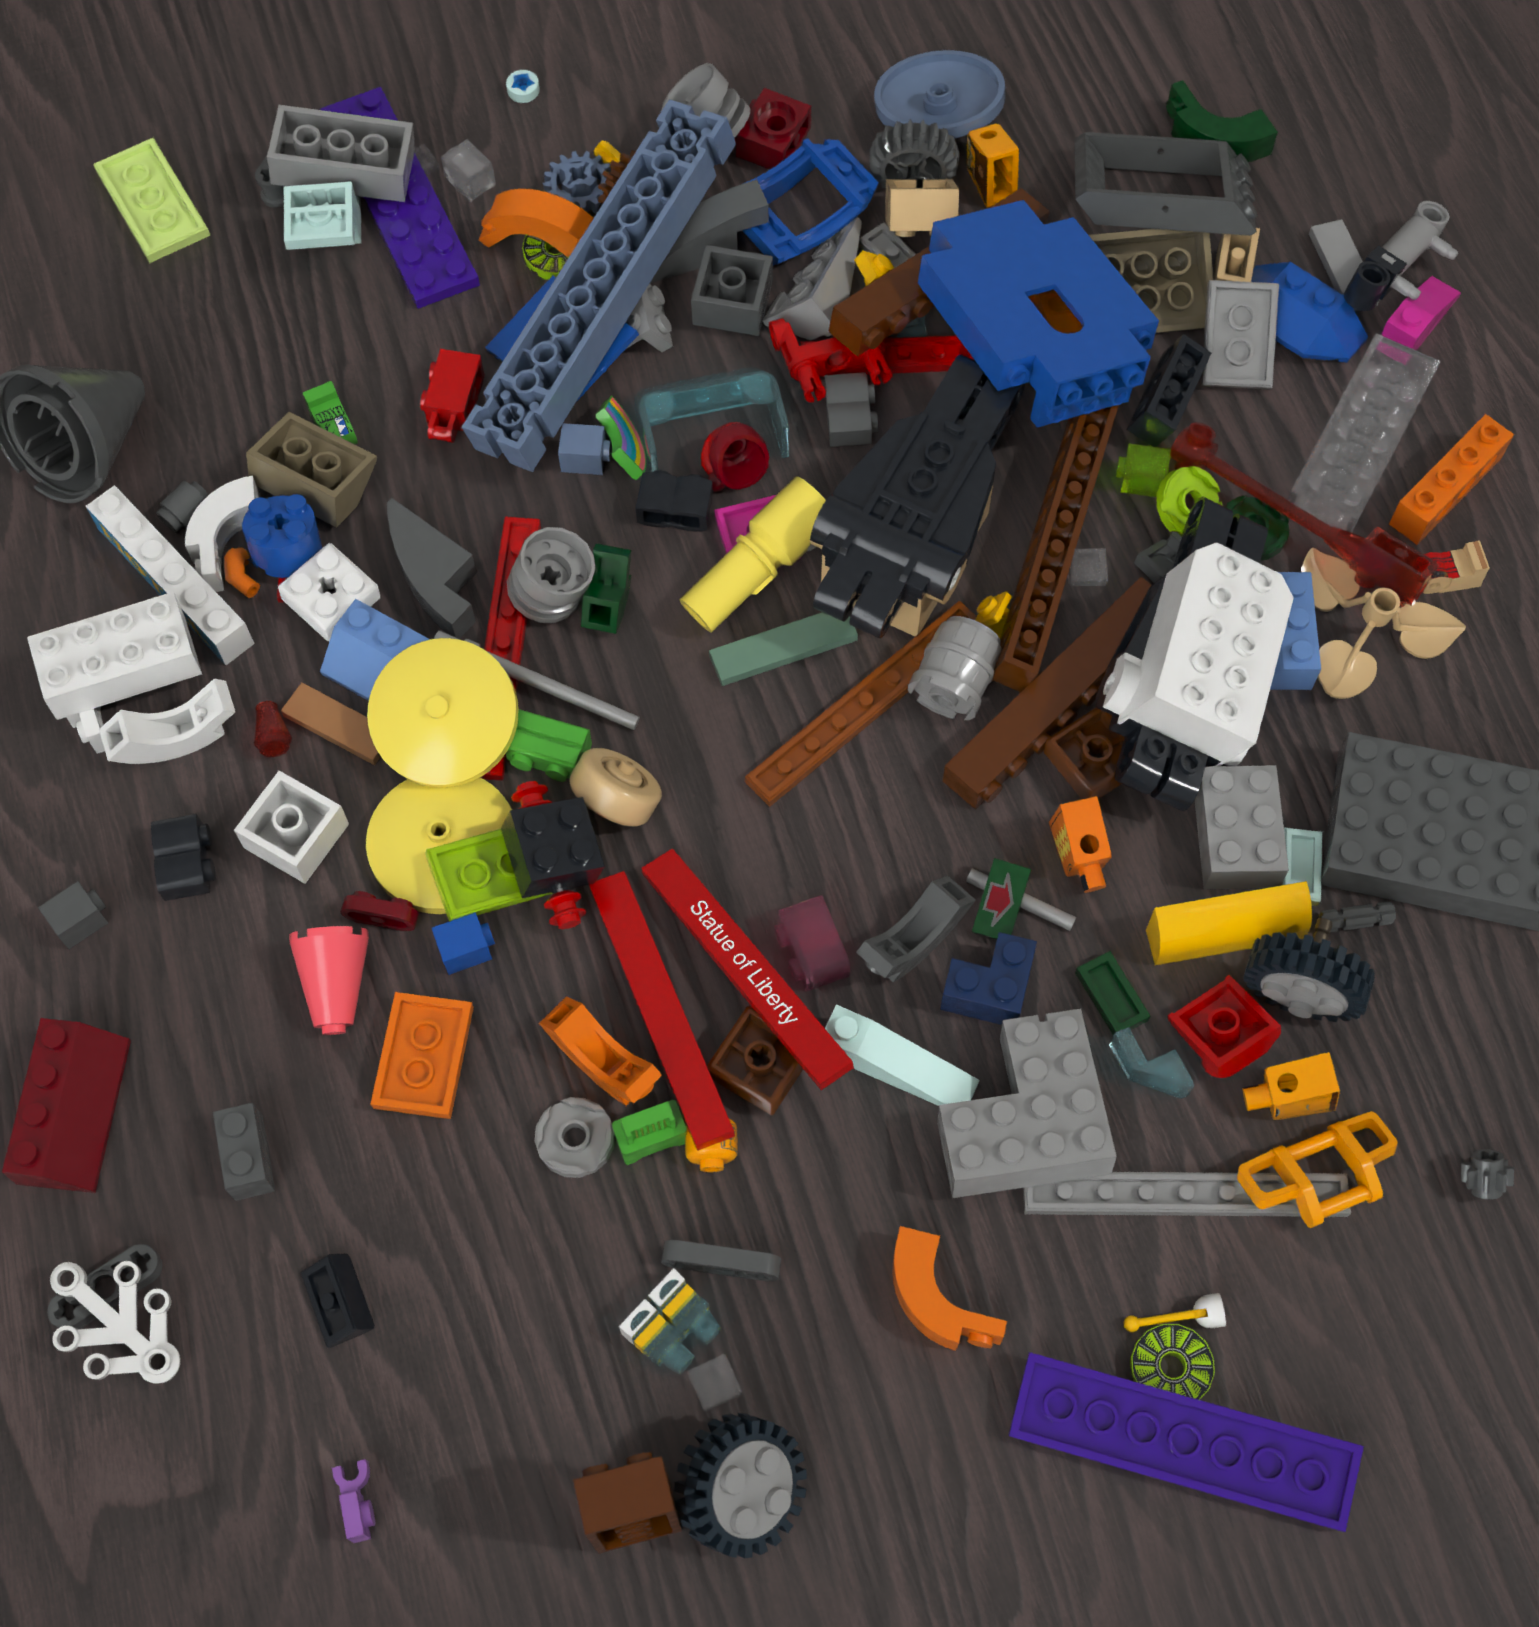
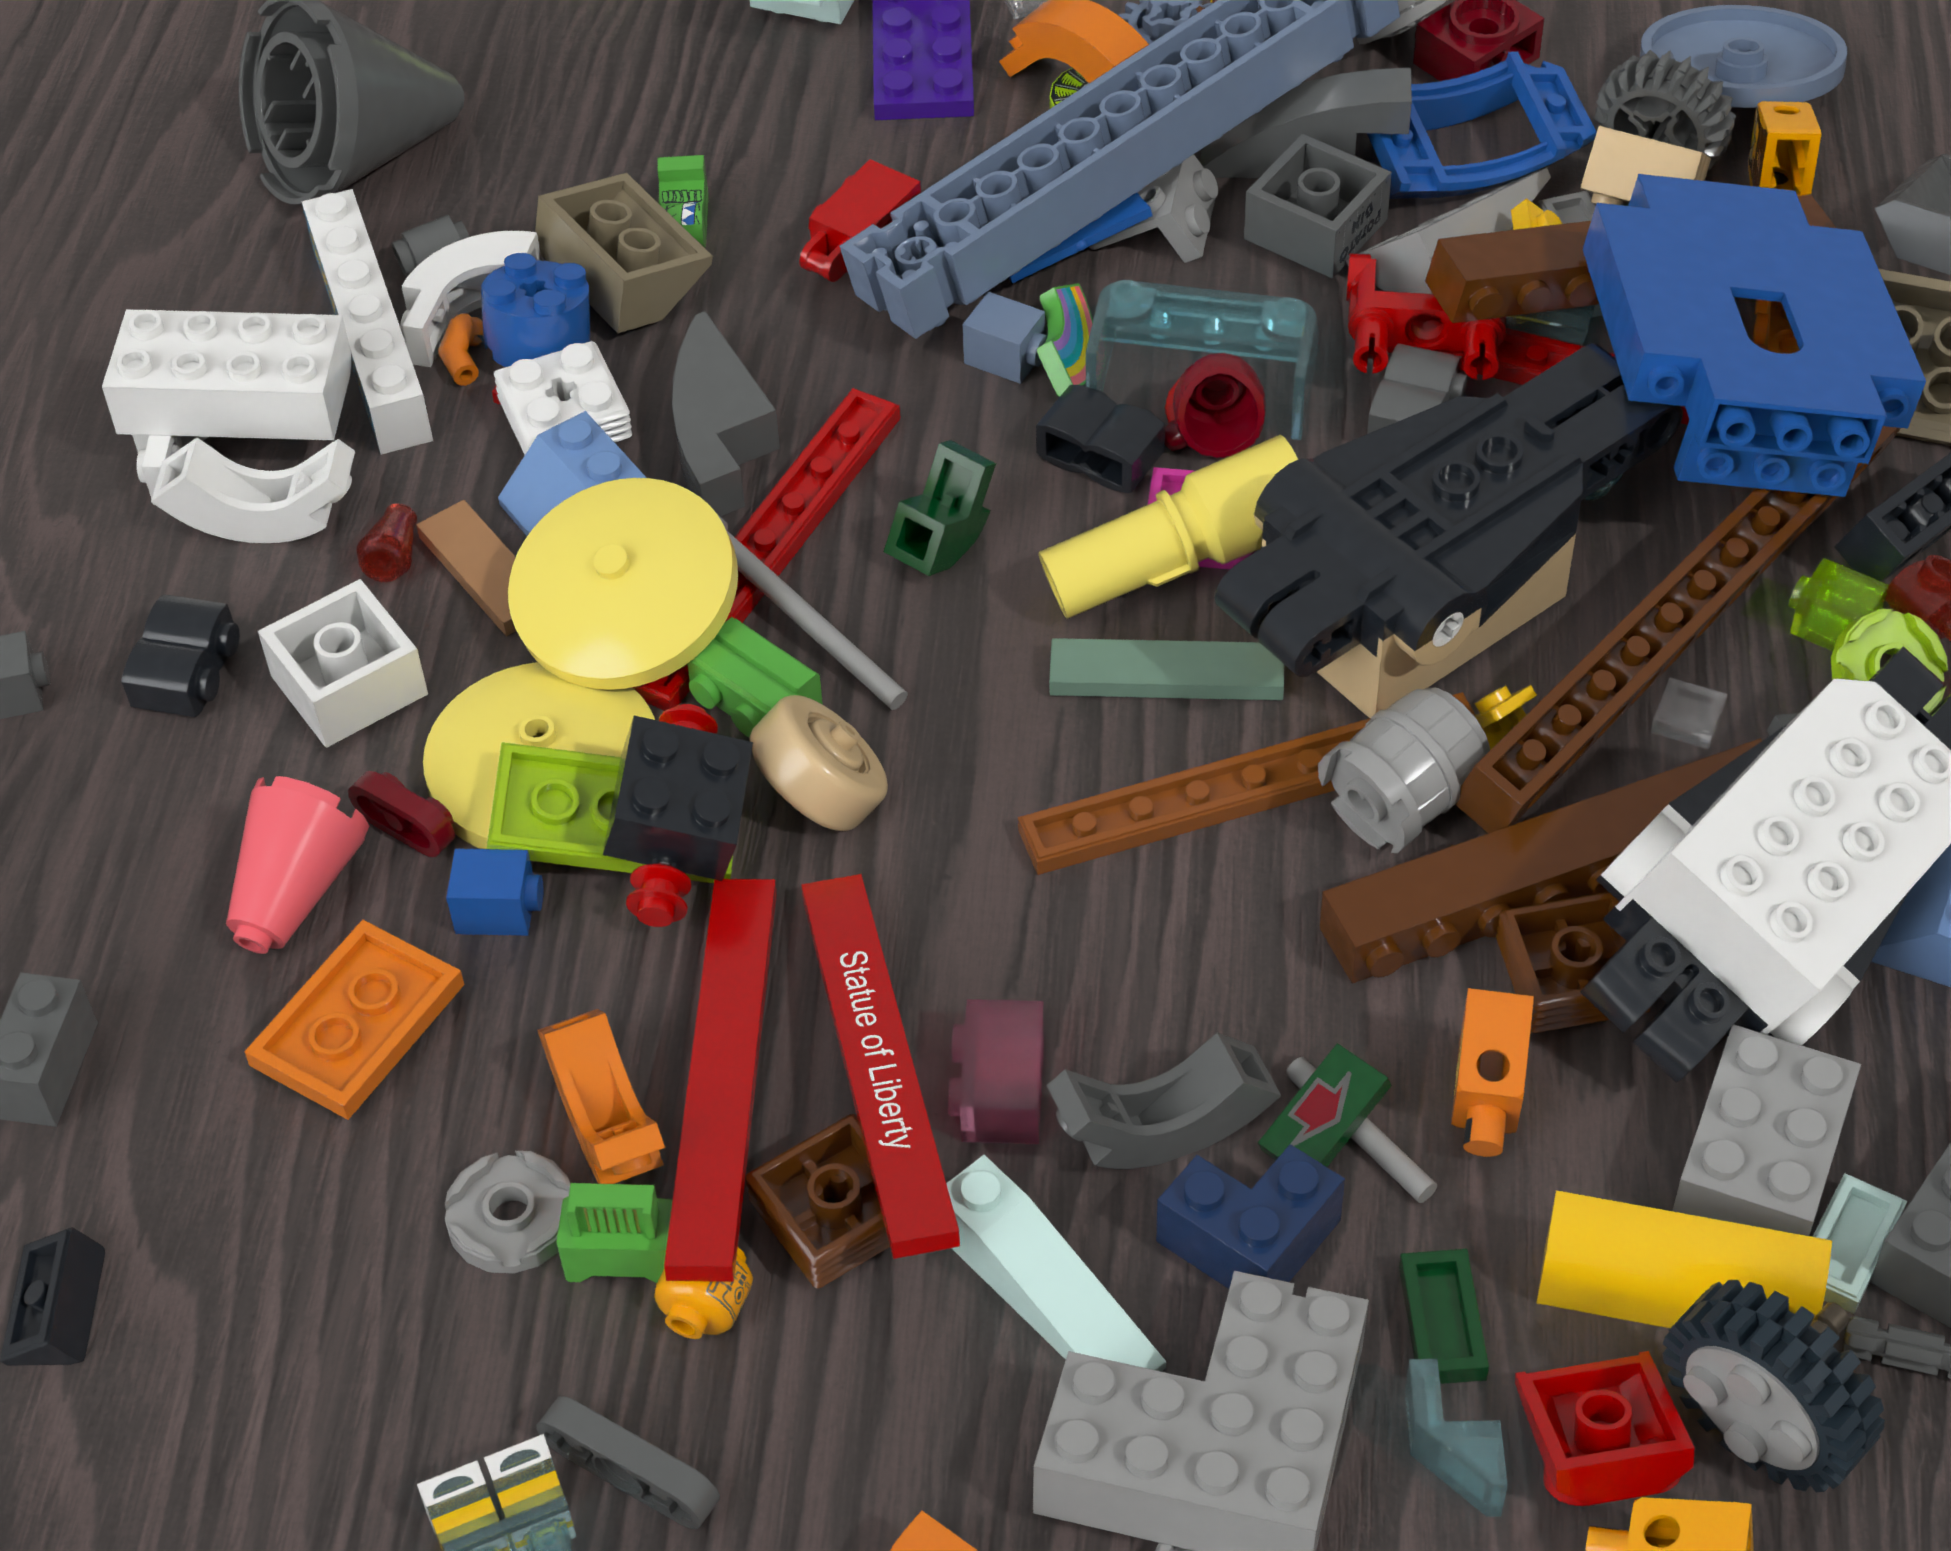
camera: 25 degrees right, 15 degrees down
light grey wheel [507,527,595,623] -> none

